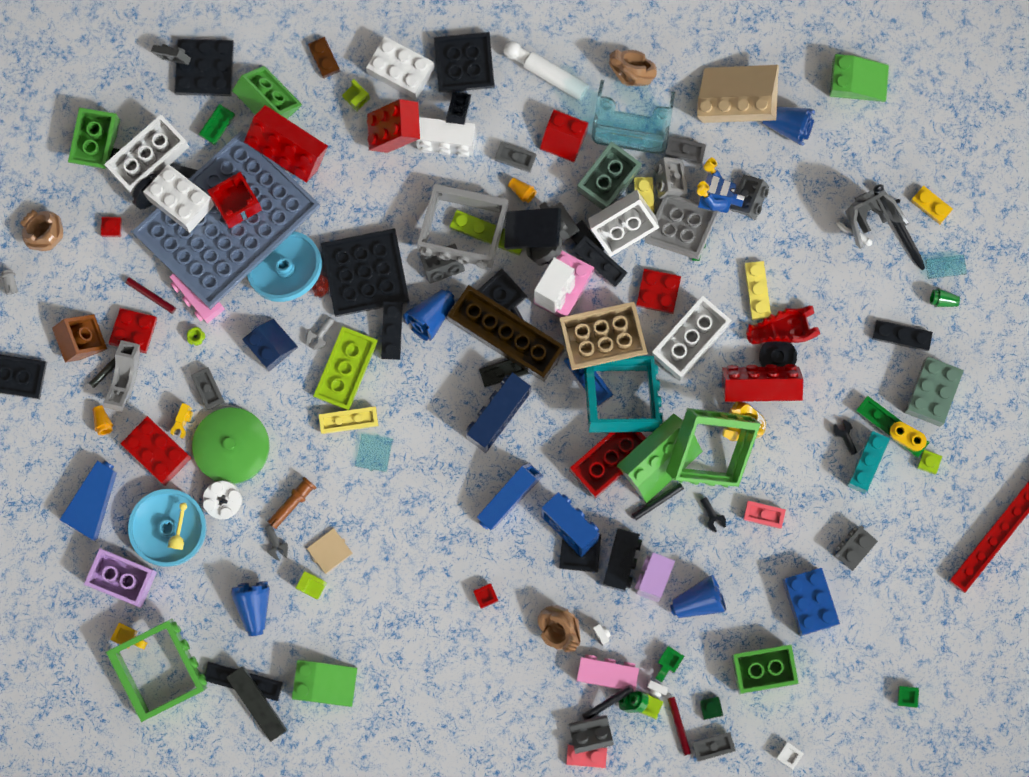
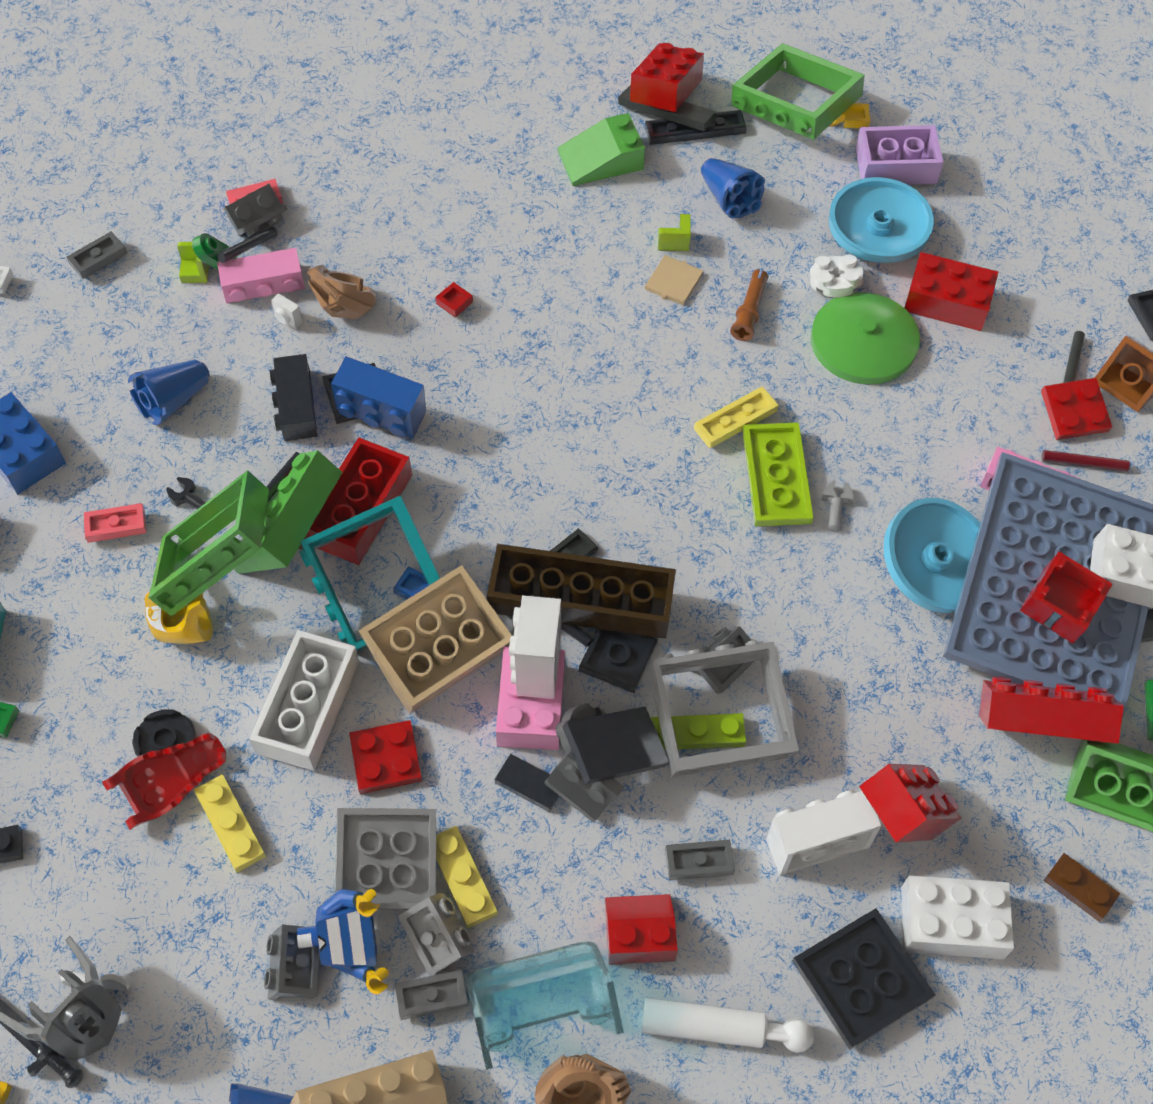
camera: 150 degrees right, 20 degrees down
blue slope [60,460,117,542] -> none
light orange cone [92,405,113,435] -> none
light grey arch [103,340,140,411] -> none
light yellow hinge [167,503,187,550] -> none
yellow plate [170,403,193,439] -> none
lime plate [187,327,205,346] -> none
dark grey plate [191,367,225,410] -> none
dark blue slope [242,318,298,372] -> none
dark grey bar [265,525,288,561] -> none
clear red plate [312,274,328,298] -> none
black plate [321,228,410,317] -> none
lime panel [342,79,370,111] -> none
clear light blue piece [355,434,393,472] -> none
black plate [381,302,403,360] -> none
blue cone [403,290,455,341] -> none
black tile [446,92,471,125] -> none
dark blue brick [466,372,531,453] -> none
blue slope [477,463,543,530] -> none
light orange cone [508,178,537,203] -> none
black plate [572,235,627,287] -> none
sand green brick [577,141,642,210] -> none
white brick [588,190,659,257] -> none
lavender brick [635,553,675,602] -> none
white plate [647,680,669,698] -> none
green plate [655,646,685,683] -> none
dark red bar [667,697,691,756] -> none
dark green plate [700,697,723,720] -> none
red brick [722,364,803,402] -> none
bright green brick [732,644,799,694] -> none
black bar [833,419,858,456] -> none
none -> red brick [630,43,704,112]

